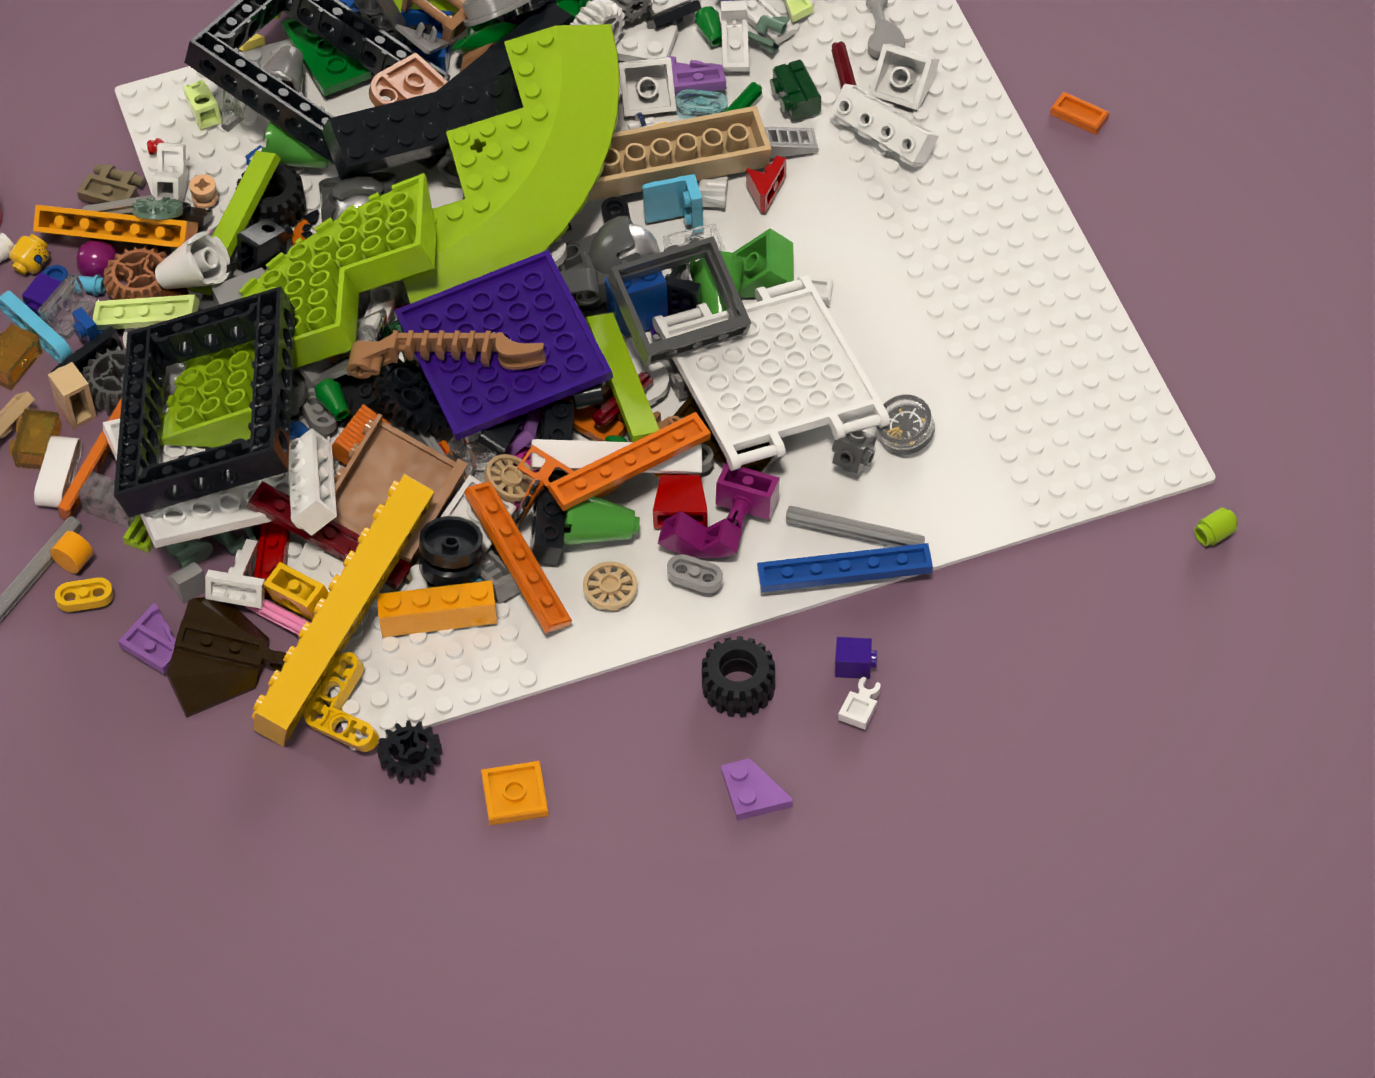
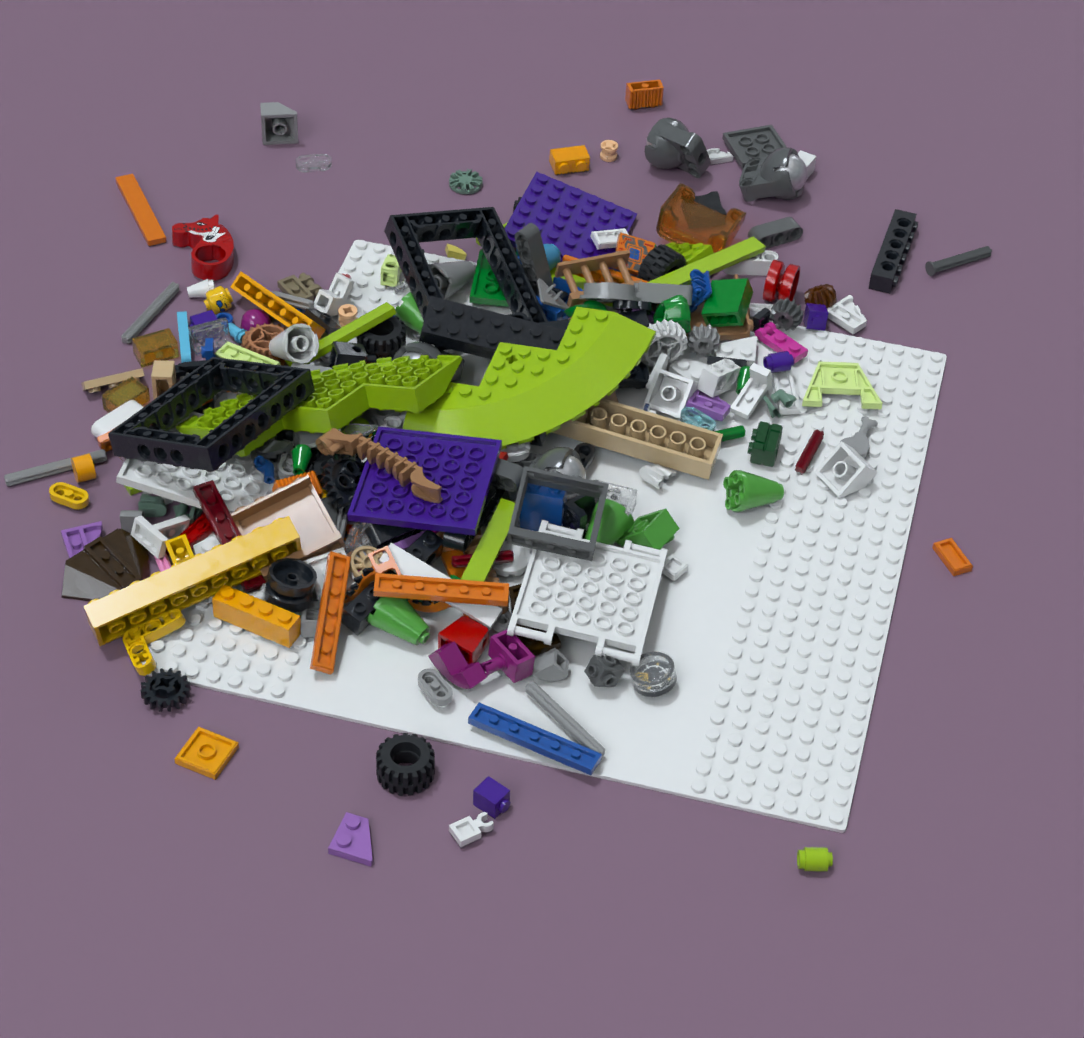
camera: 30 degrees right, 10 degrees down
sand green wheel [132,197,183,220] -> none
white brick [289,428,337,535] -> none
nougat tile [369,52,448,107] -> none
tan wheel [583,562,637,611] -> none
medium azure bracket [642,174,704,235] -> none
red slope [746,155,786,213] -> none
light grey slope [764,127,819,159] -> none
white brick [830,84,939,165] -> none
none -> light grey brick [533,648,569,681]
none -> white brick [697,359,741,398]
none -> bright green cone [723,470,784,512]

